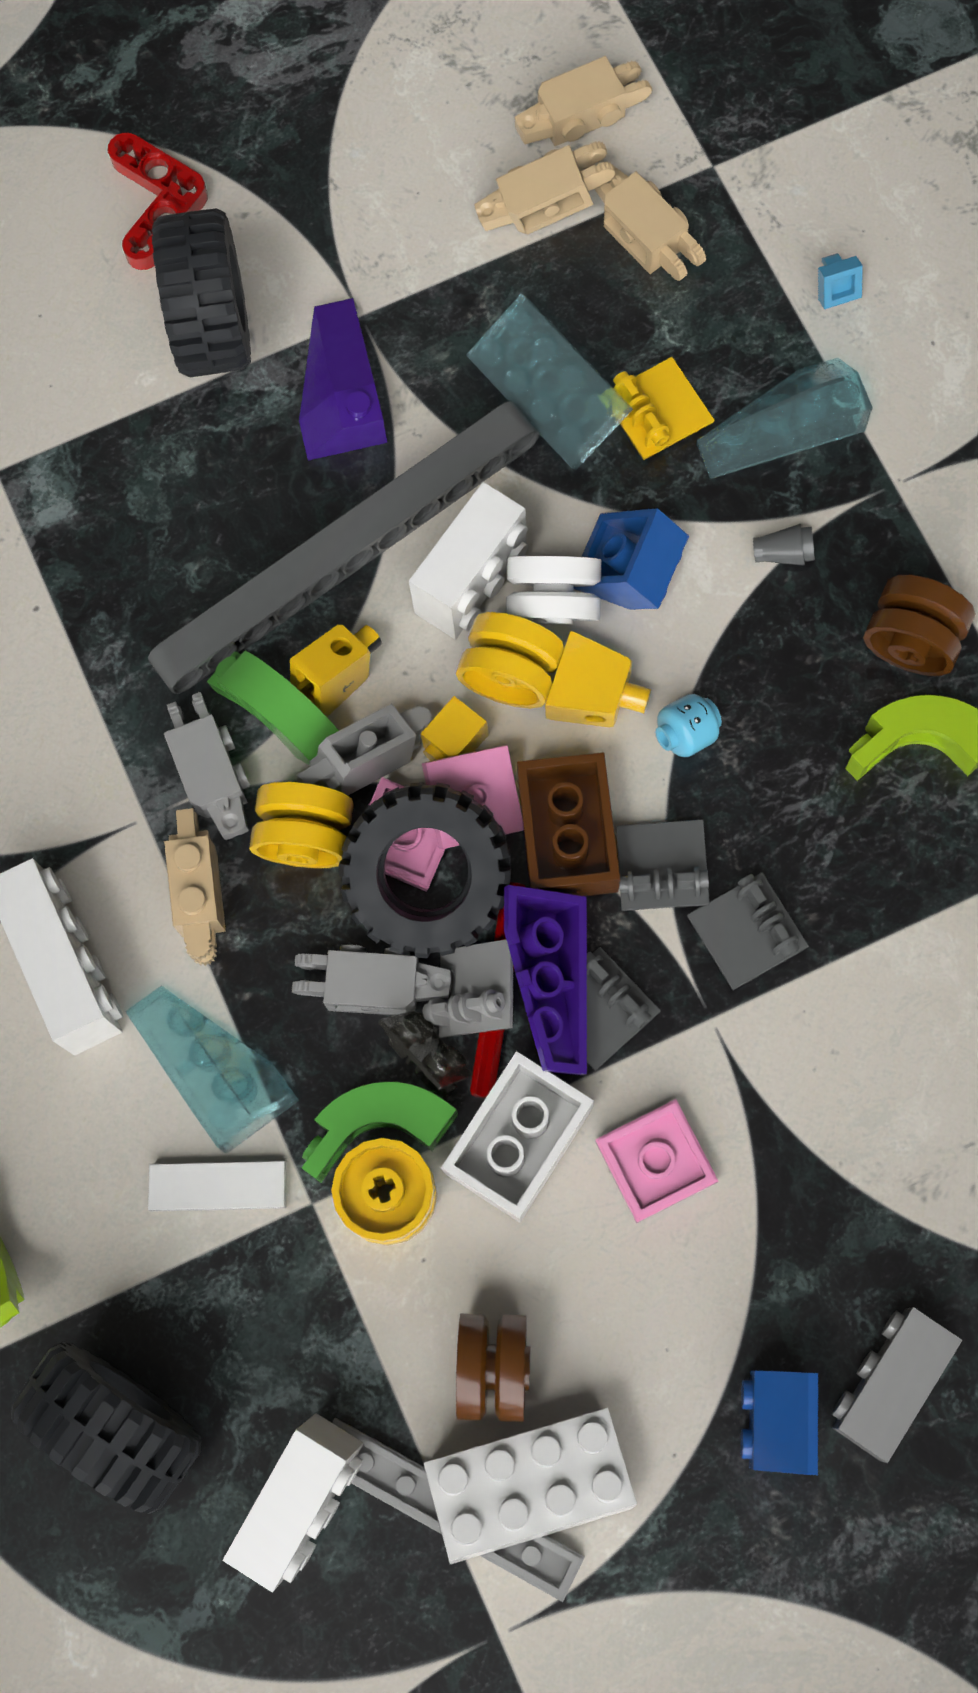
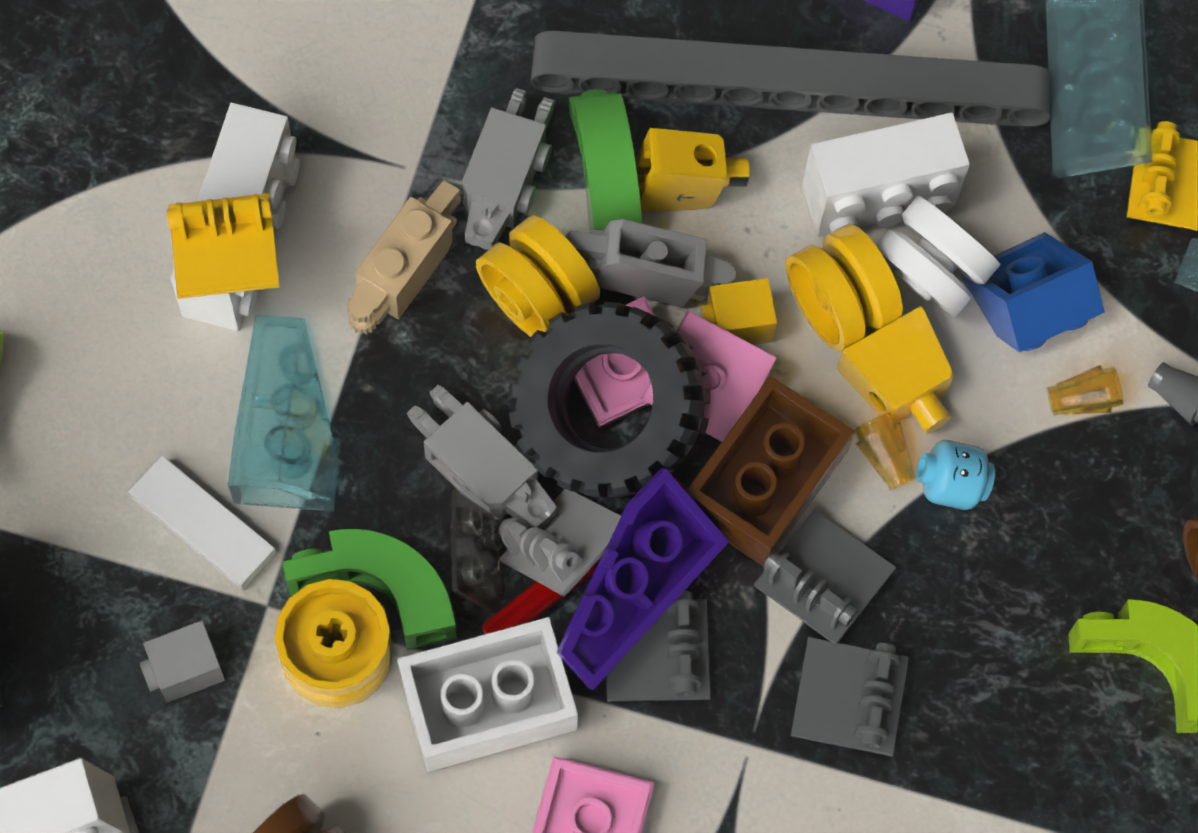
camera: 30 degrees right, 5 degrees down
none -> light grey brick [140,621,225,703]
none -> yellow hinge [167,193,280,299]
none -> clear yellow cone [855,412,916,491]
none -> clear yellow cone [1046,365,1123,416]

